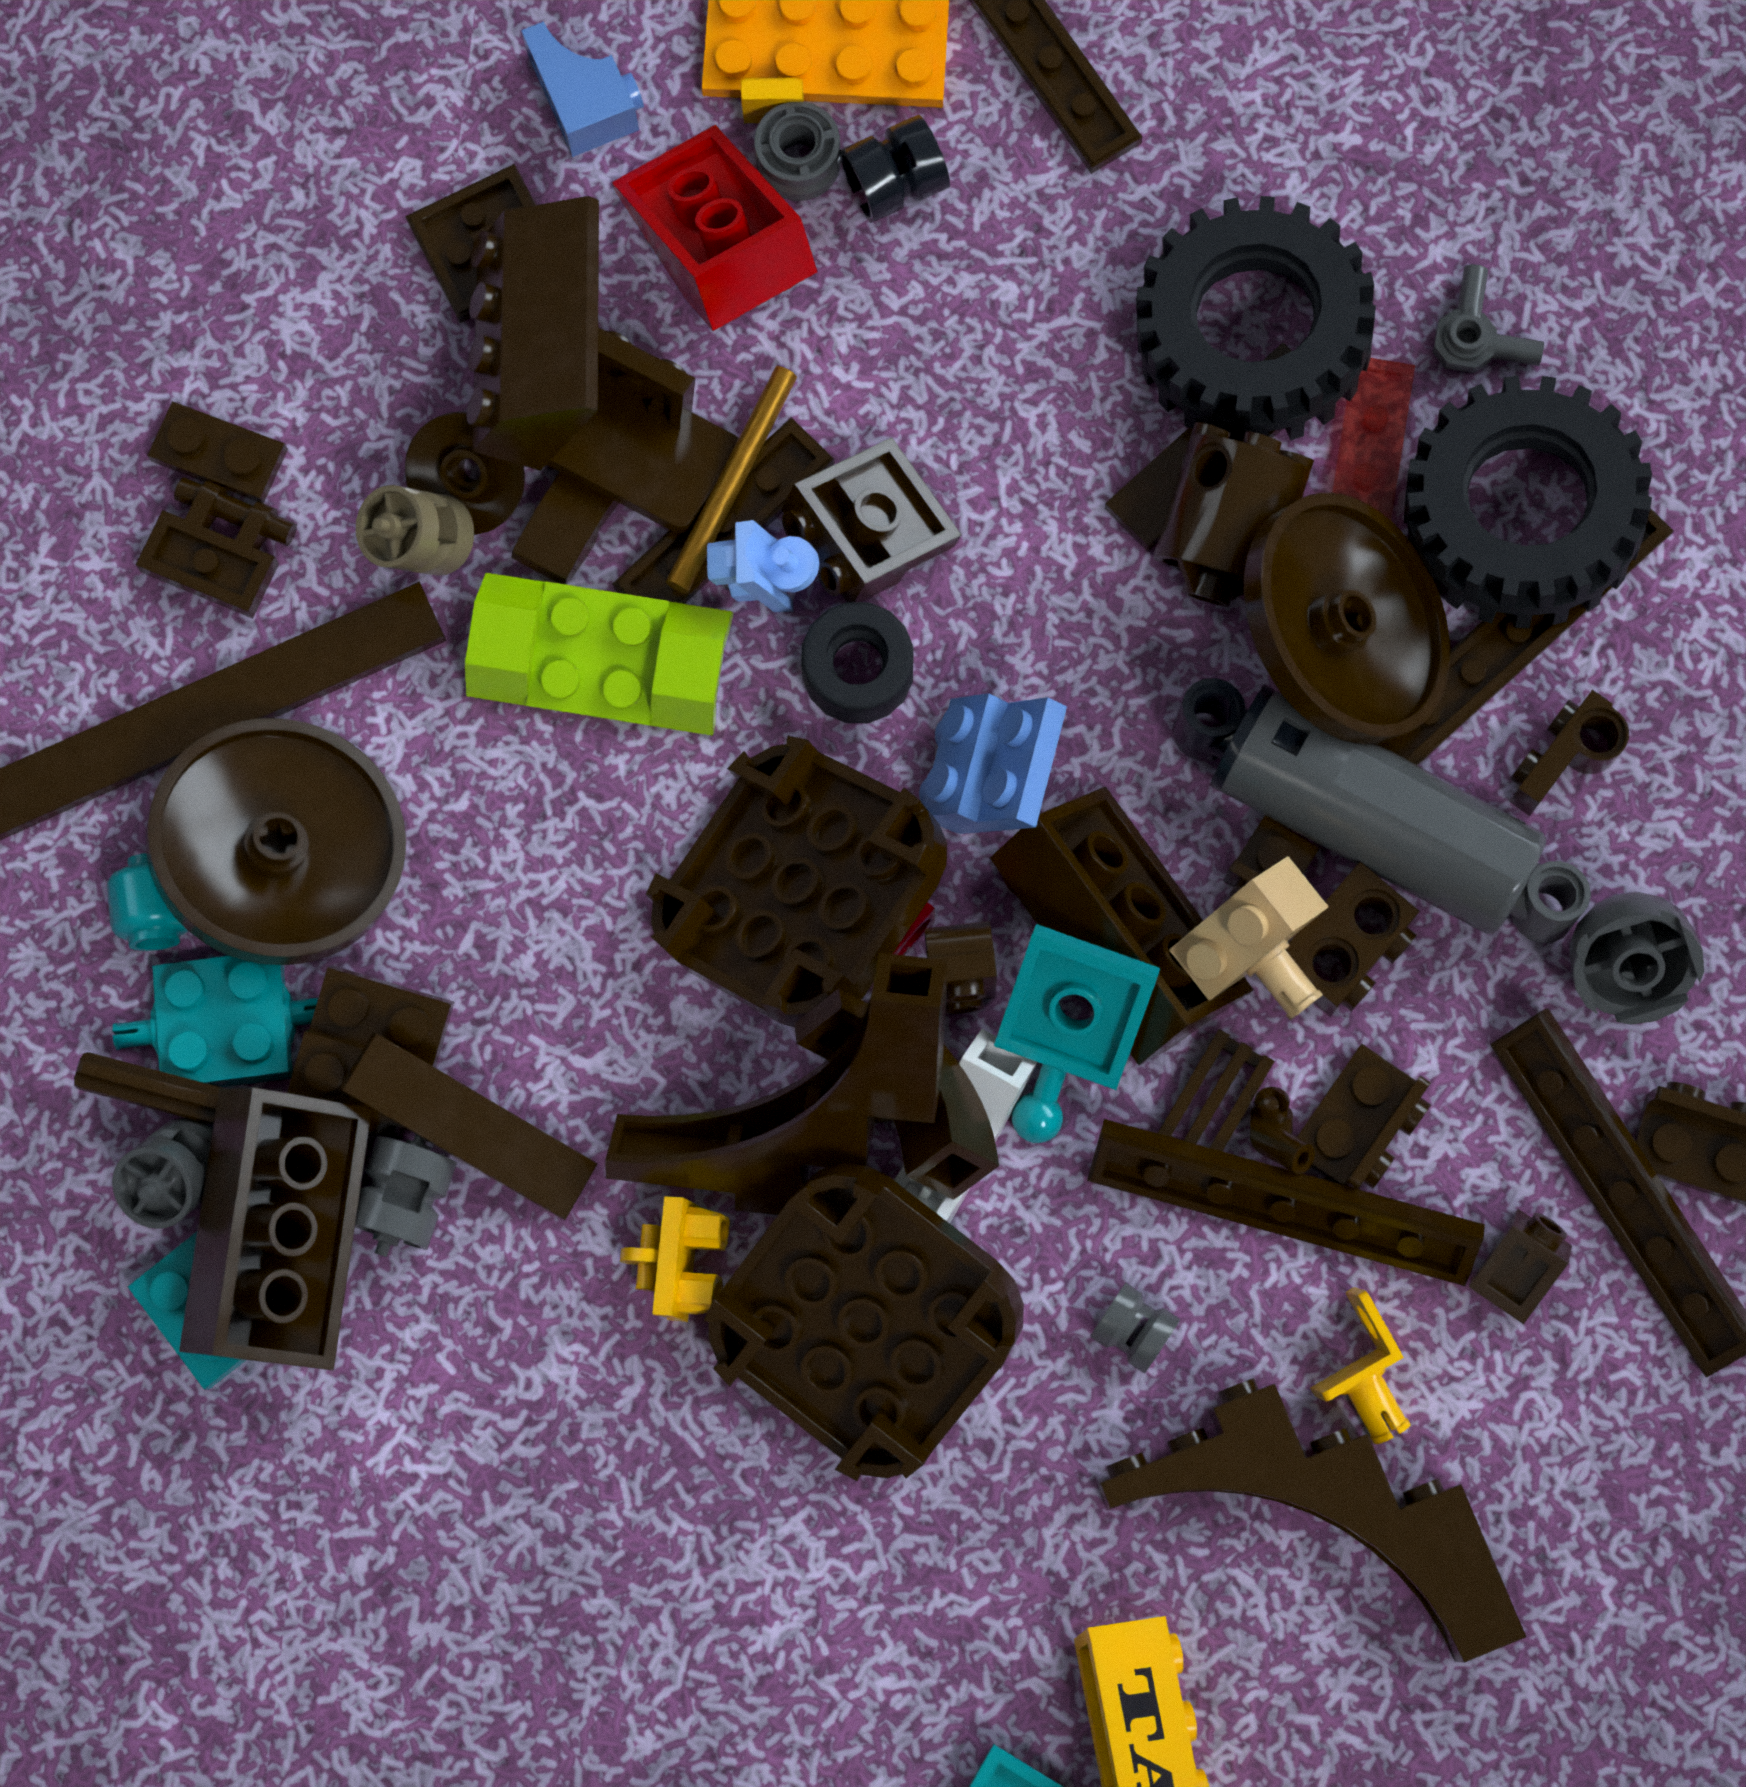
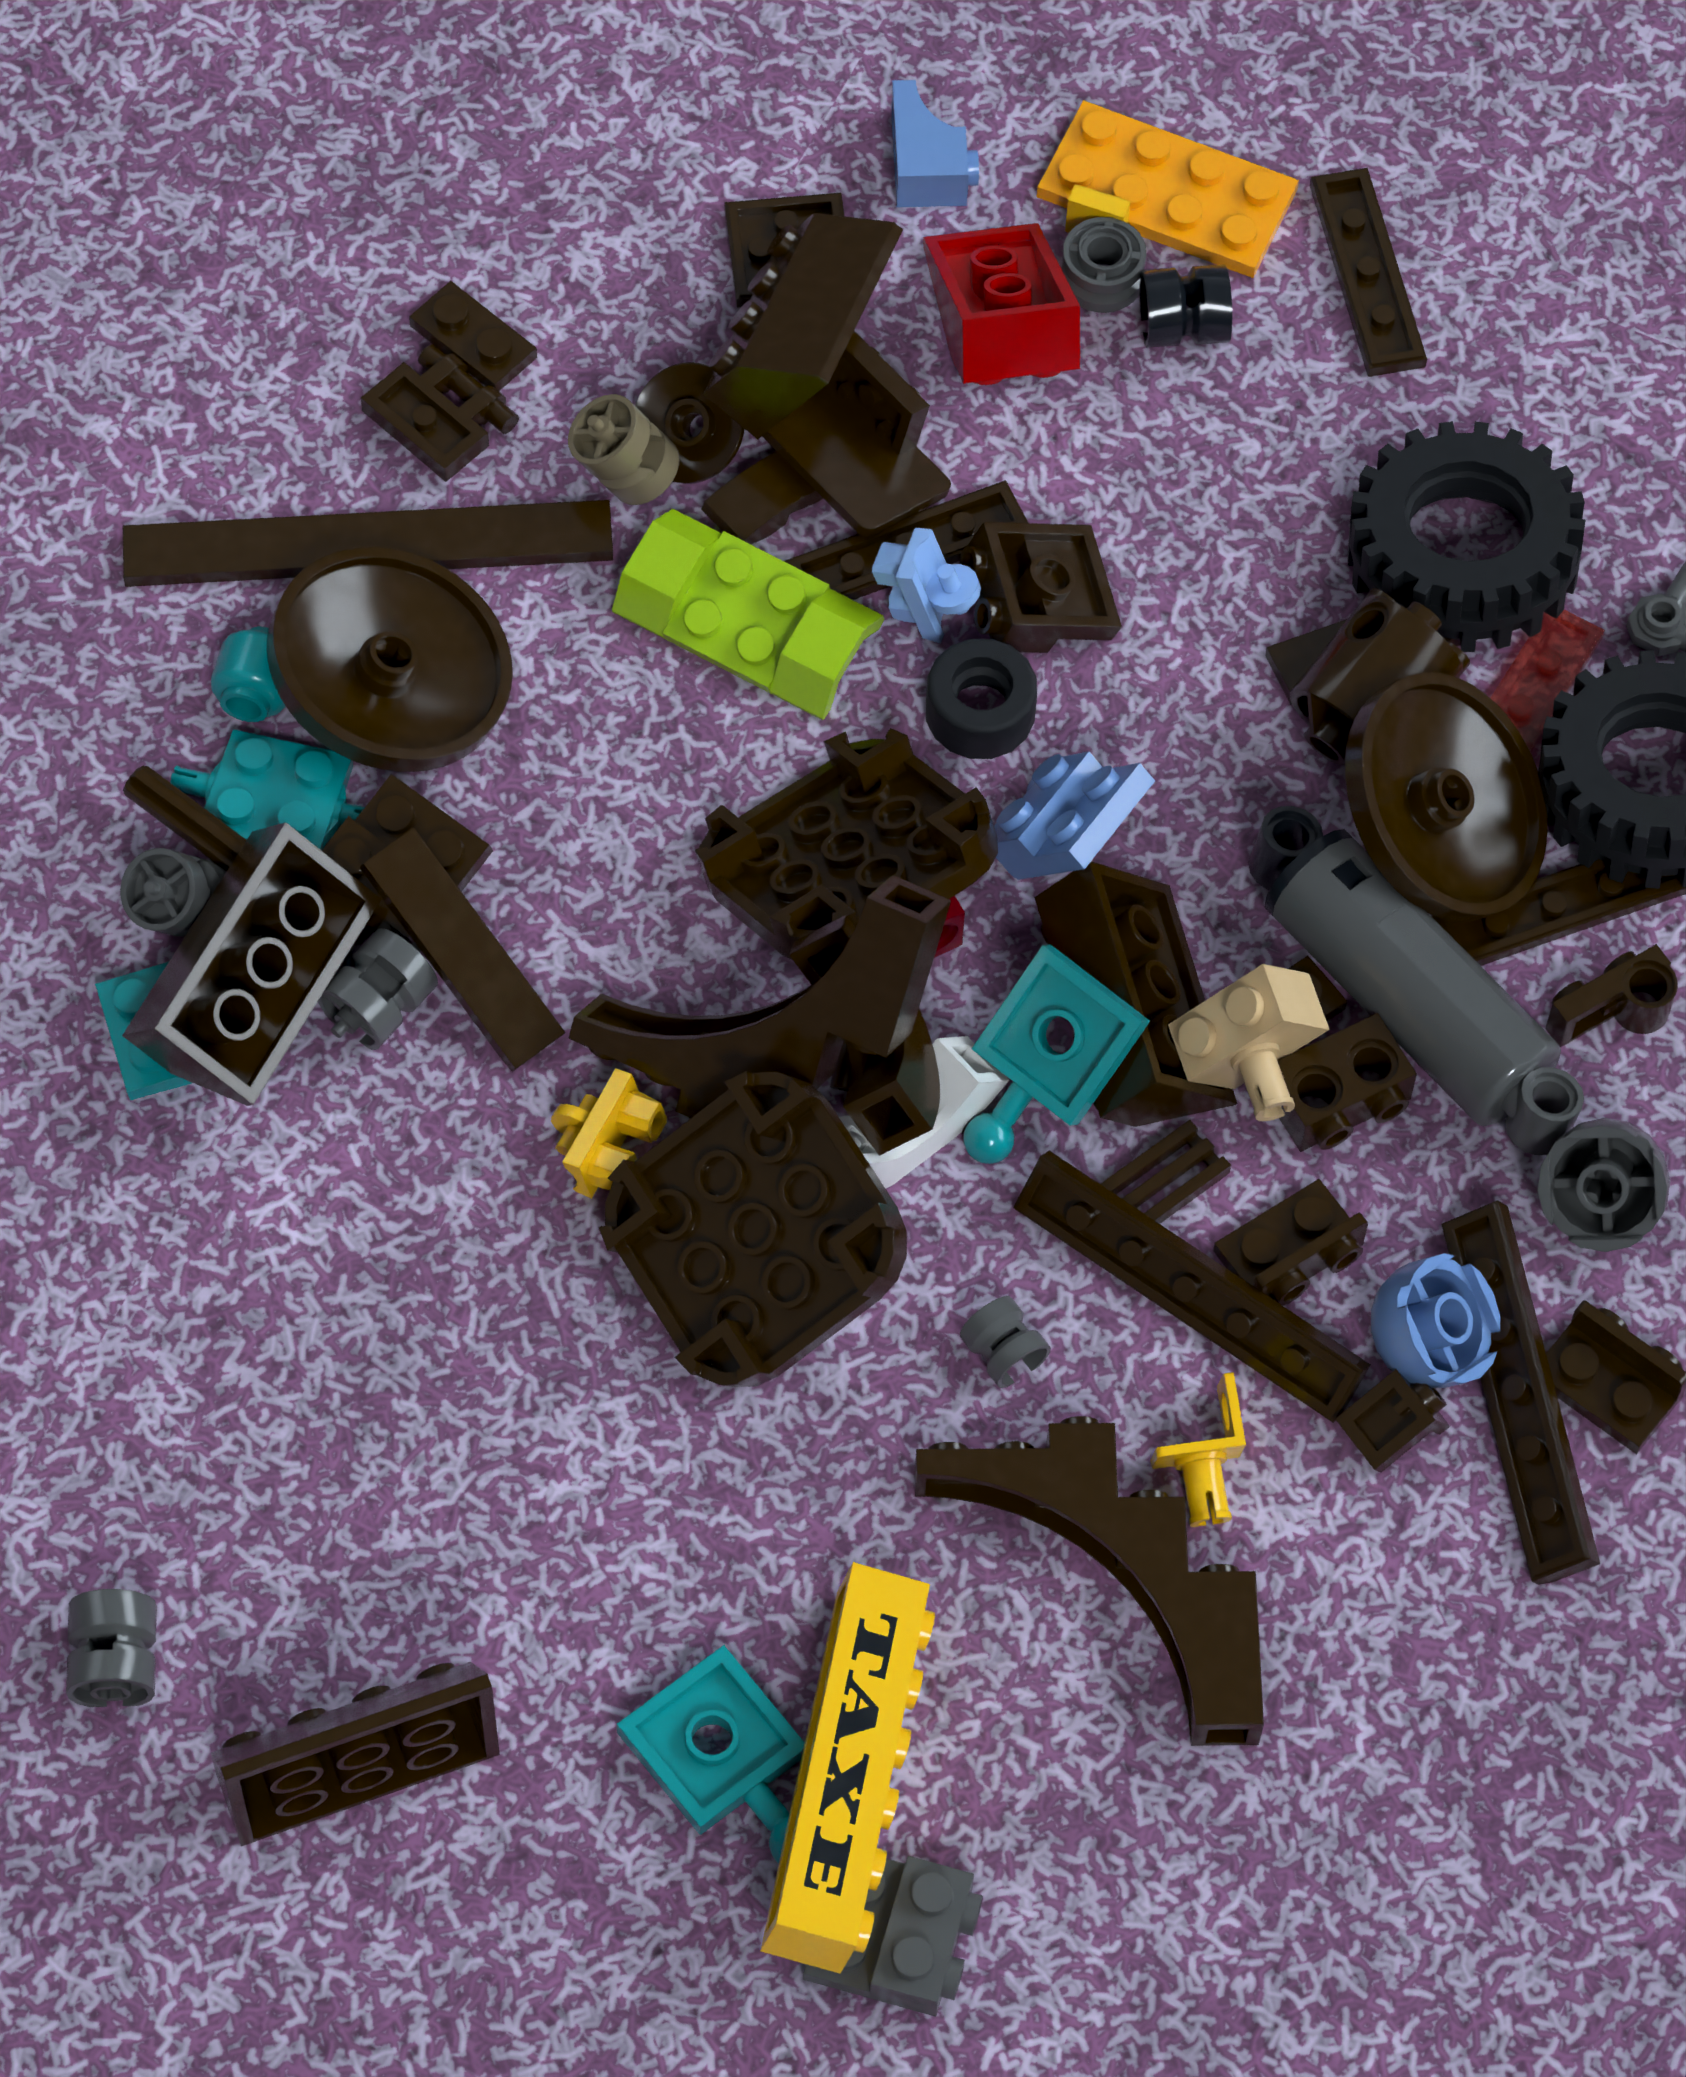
camera: 15 degrees right, 15 degrees down
pearl gold bar [666,366,797,593] -> none
dark brown plate [924,921,997,1014] -> none
dark brown arm [1250,1087,1315,1174] -> none
none -> medium blue cylinder [1371,1253,1500,1388]

